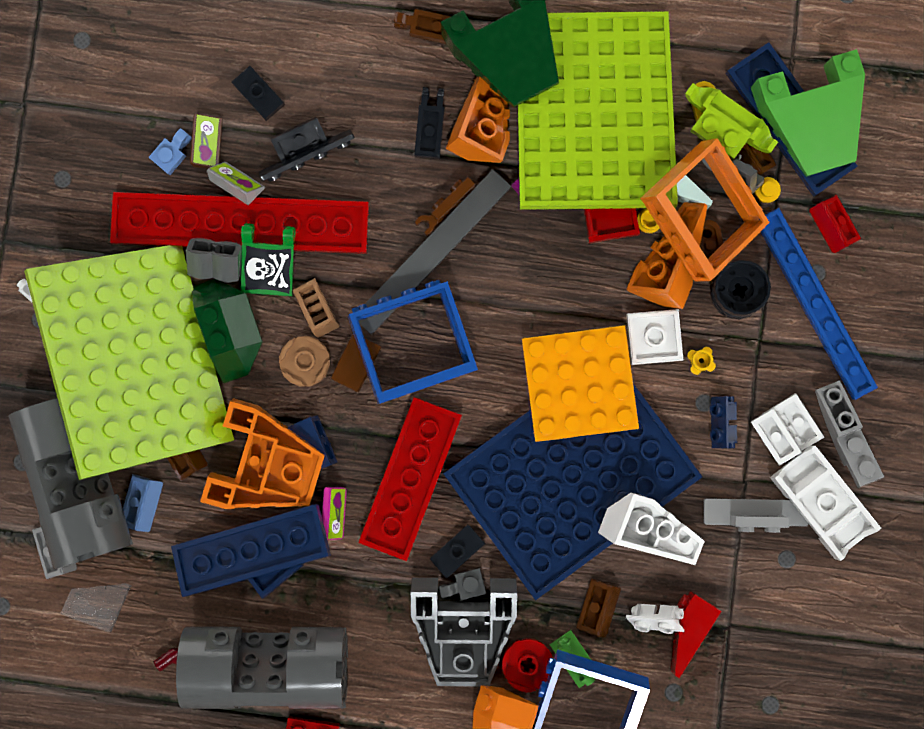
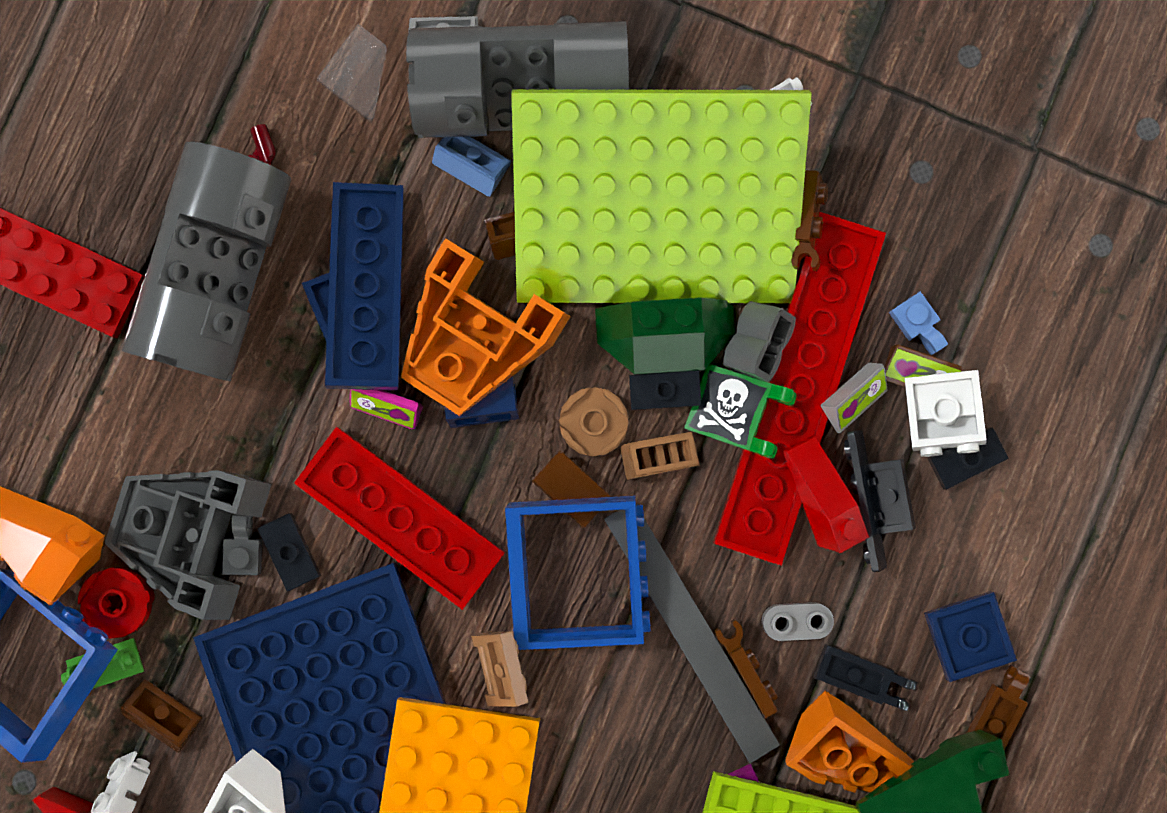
camera: 105 degrees right, 0 degrees up
none -> medium nougat plate [471,631,528,707]
none -> black plate [629,370,702,410]
none -> light grey plate [761,602,834,641]
none -> red slope [783,436,869,553]
none -> reddish brown plate [791,170,828,271]
none -> white plate [905,370,987,457]
none -> dark blue plate [924,591,1017,682]

